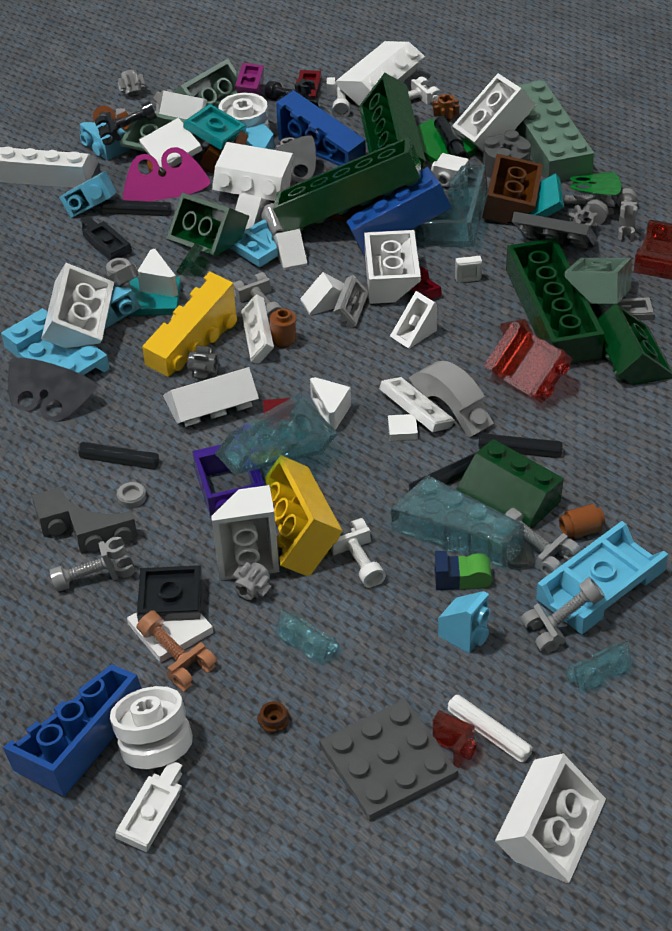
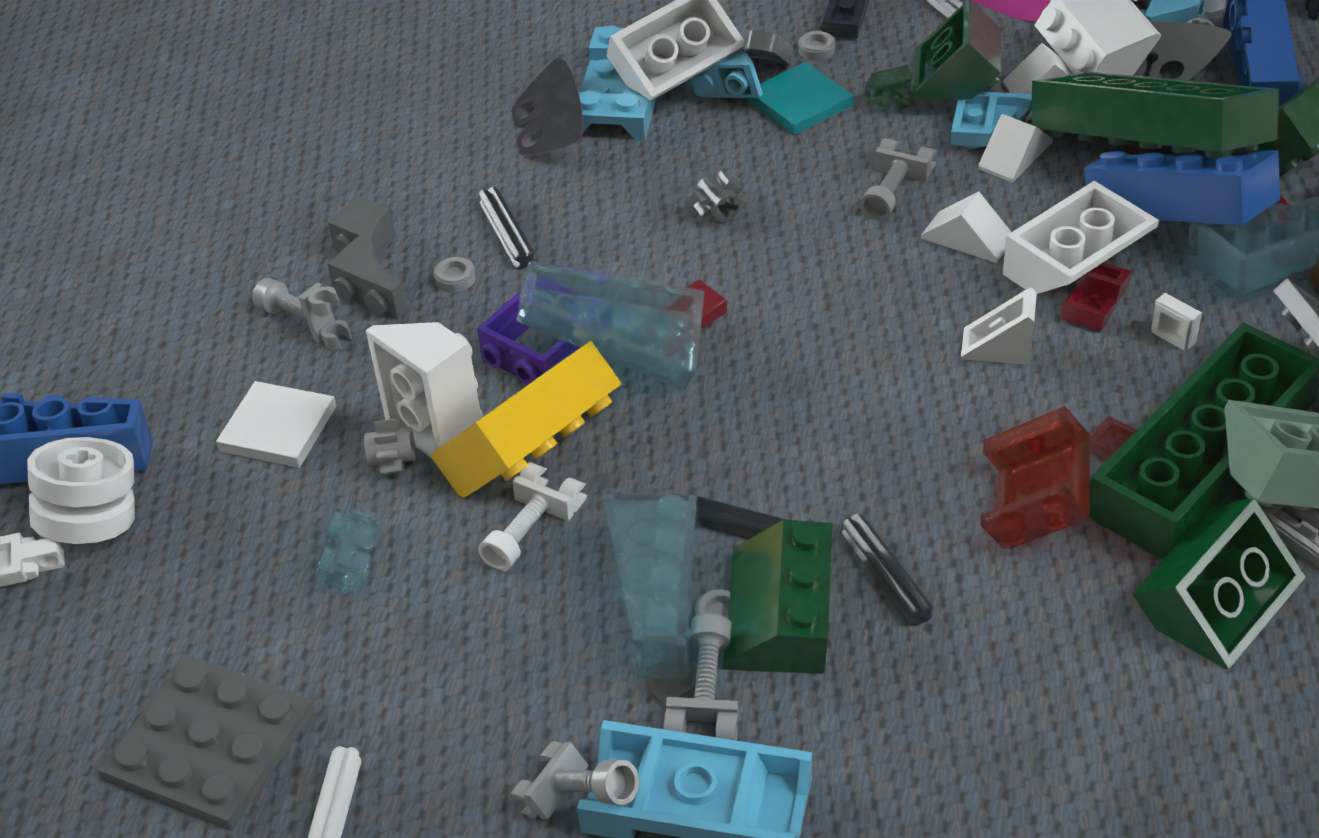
camera: 55 degrees right, 0 degrees up
nougat bar [136,610,217,692] -> none
black tile [137,565,202,622] -> none
white slope [138,249,178,297] -> none
yellow wedge [142,271,237,377] -> none
white slope [163,367,259,427] -> none
white tile [241,294,274,364] -> none
reddish brown plate [257,701,290,733] -> none
dark orange brick [270,308,296,347] -> none
white slope [310,377,351,432] -> none
light grey tile [333,275,369,328] -> none
white tile [379,377,454,432] -> none
white tile [388,414,418,441] -> none
light grey arch [409,361,494,437] -> none
clear red bracket [433,710,478,768] -> none
leg [434,551,492,590] -> none
medium azure slope [438,591,490,653] -> none
dark orange brick [558,503,605,540] -> none

